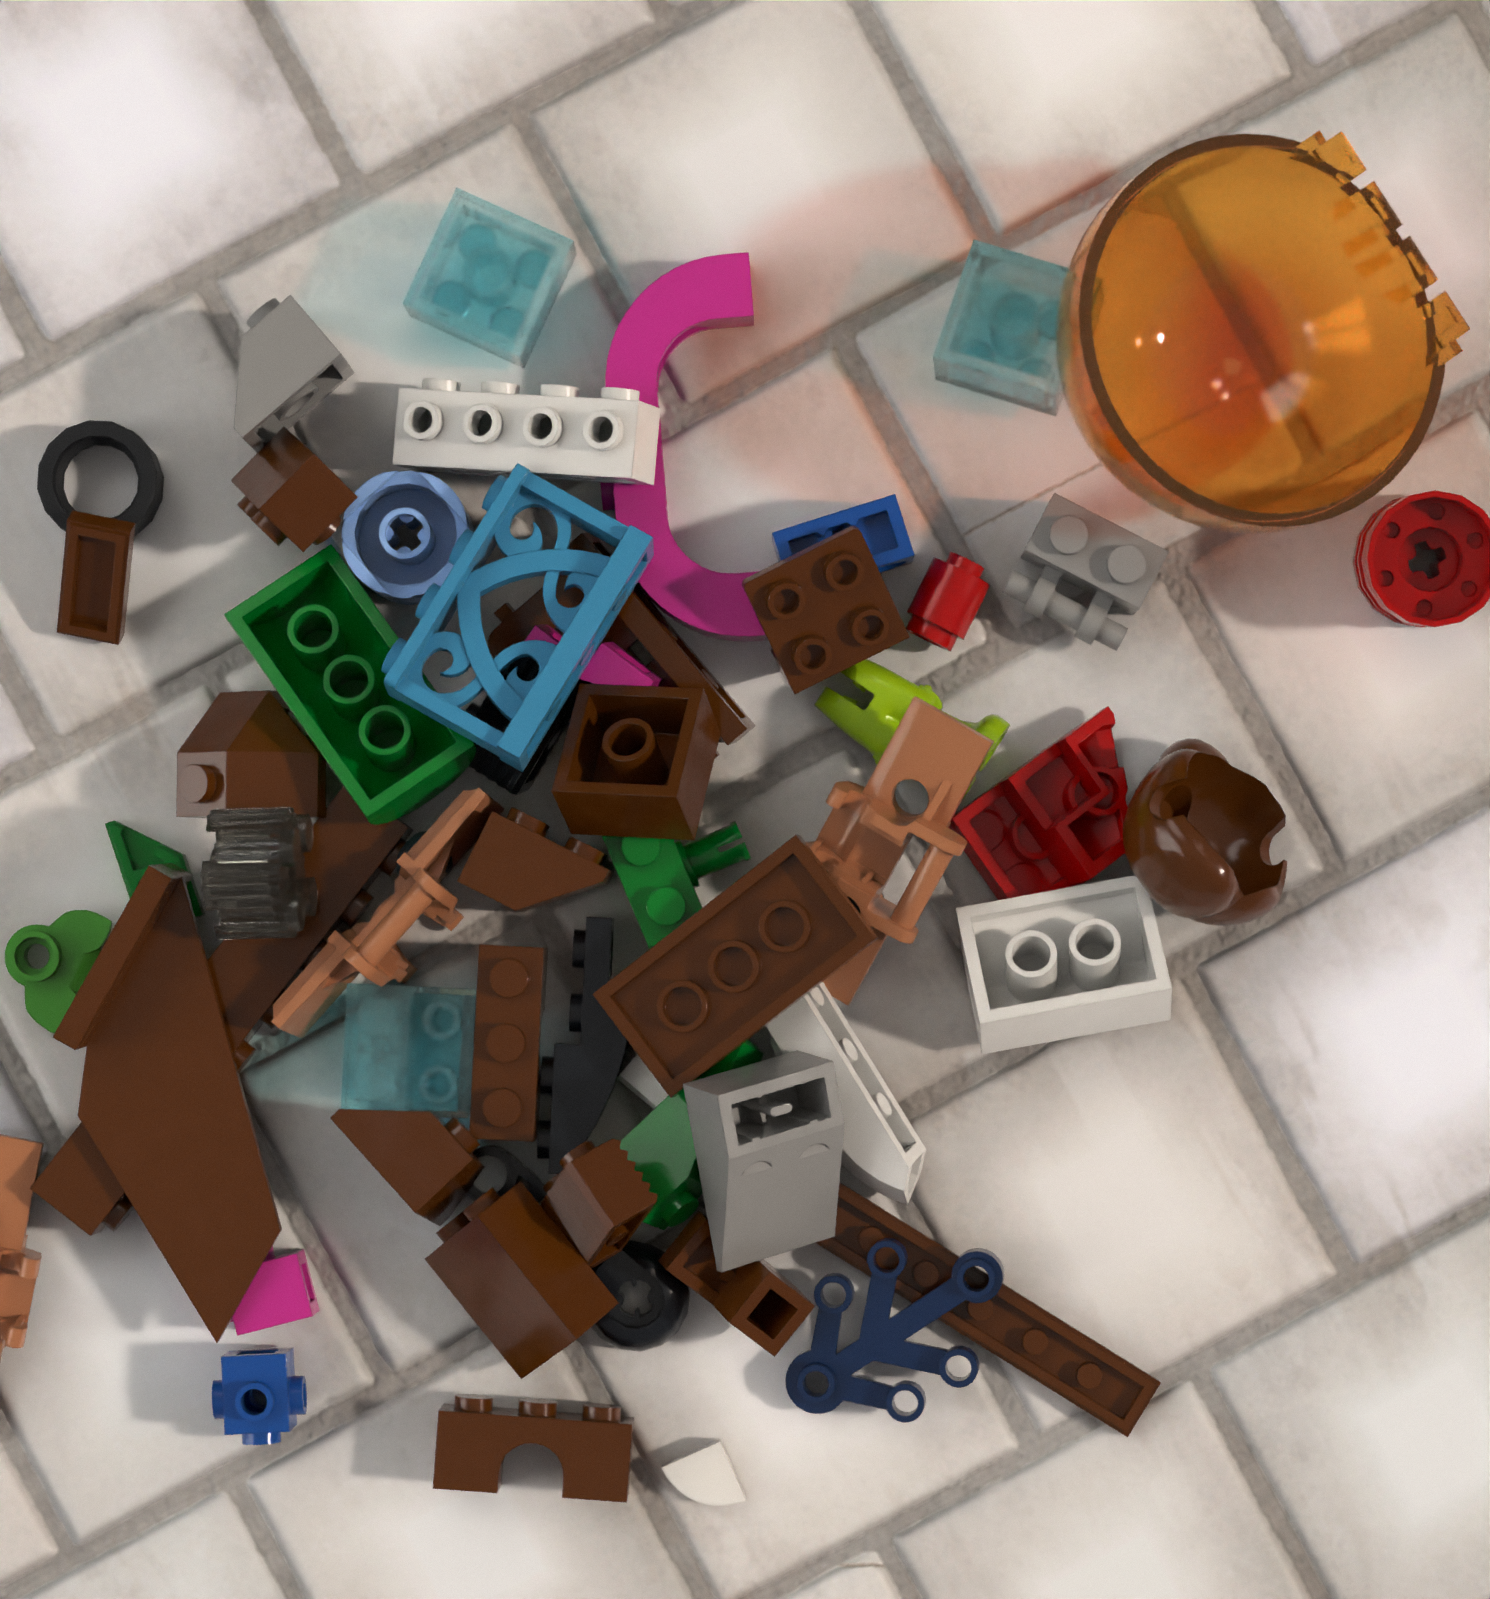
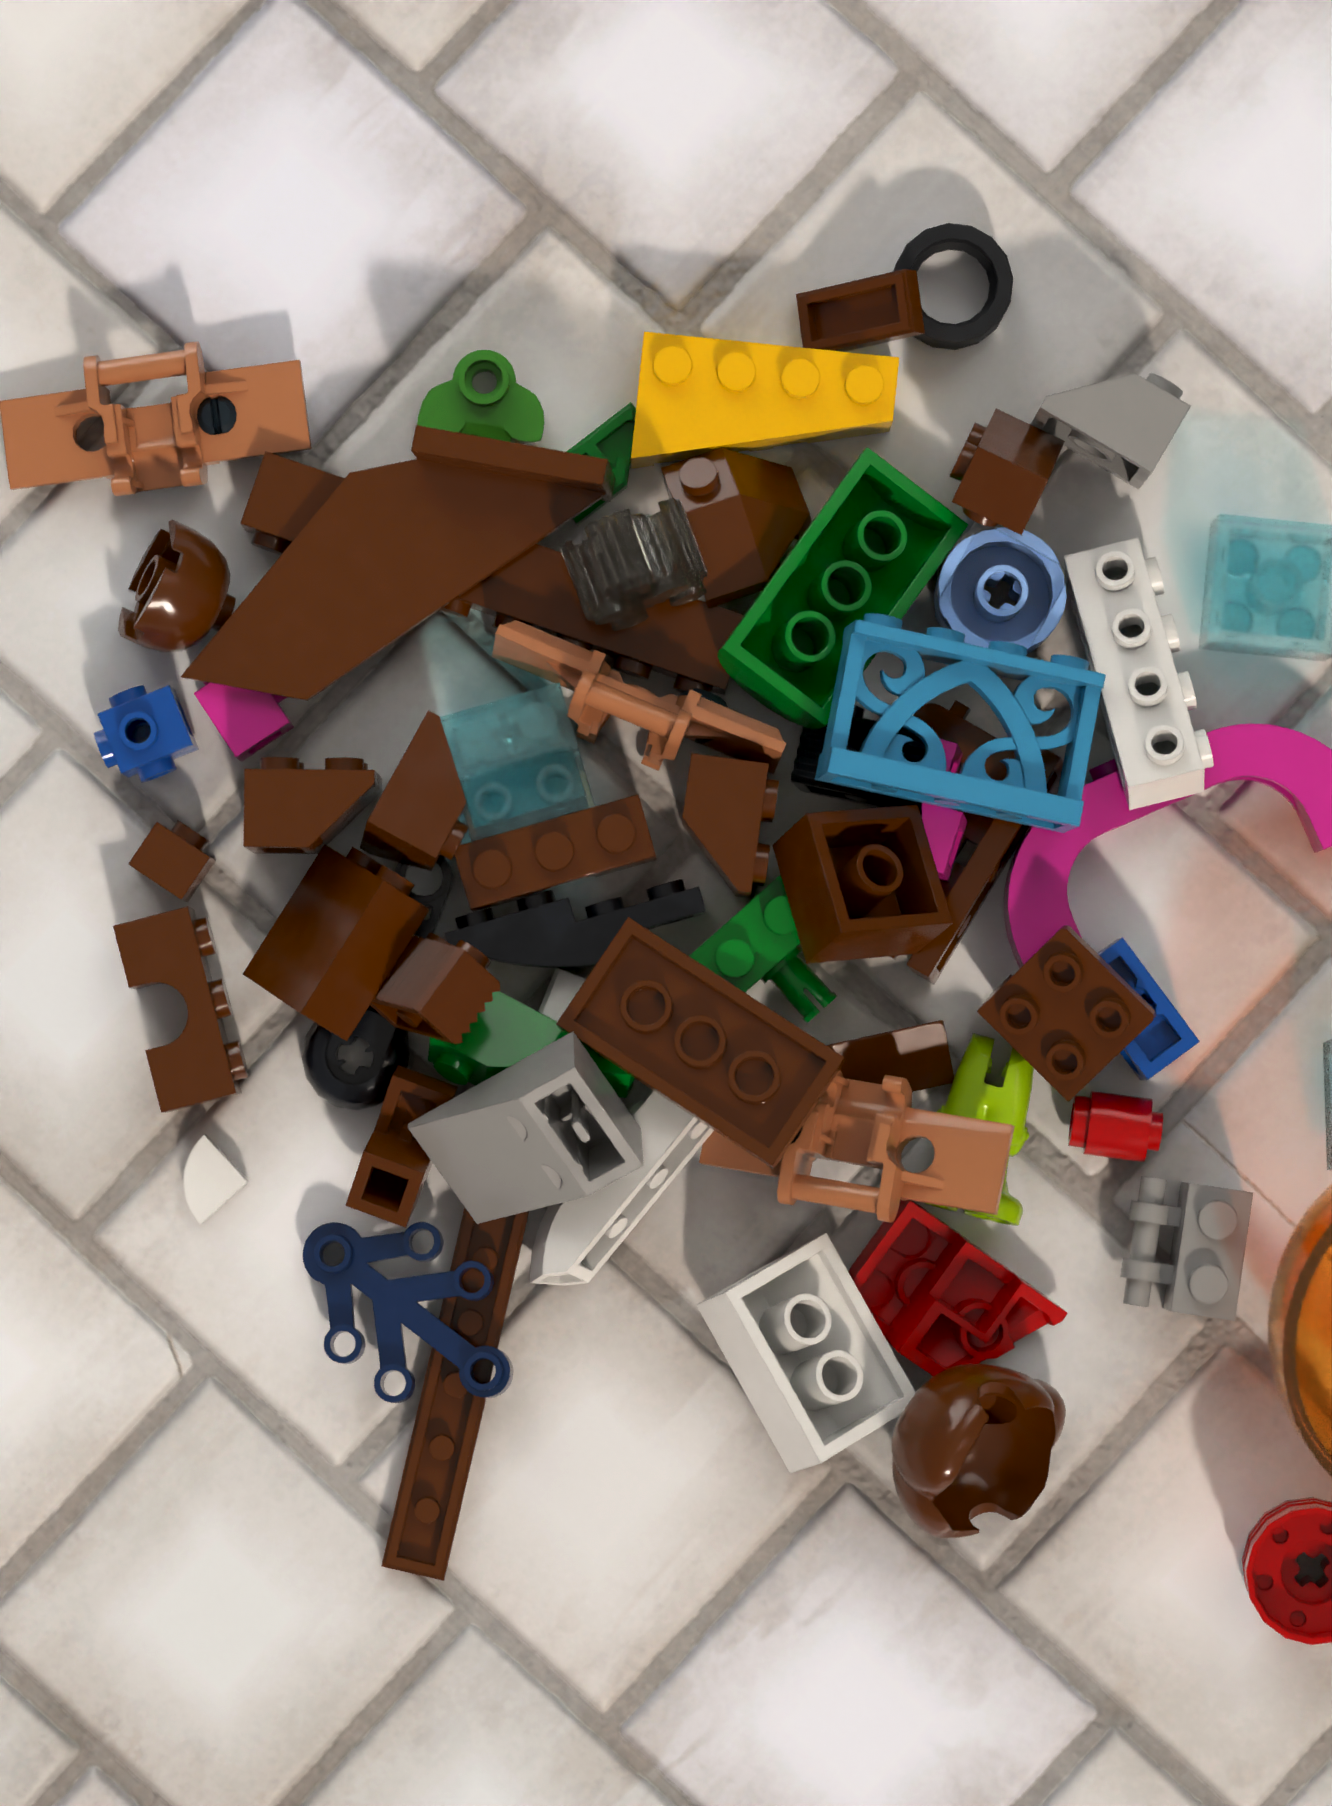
camera: 60 degrees right, 0 degrees up
none -> reddish brown cylinder [118,519,236,652]
none -> reddish brown plate [128,820,216,903]
none -> reddish brown slope [243,757,382,854]
none -> yellow wedge [631,332,899,469]
none -> reddish brown slope [826,1020,954,1092]

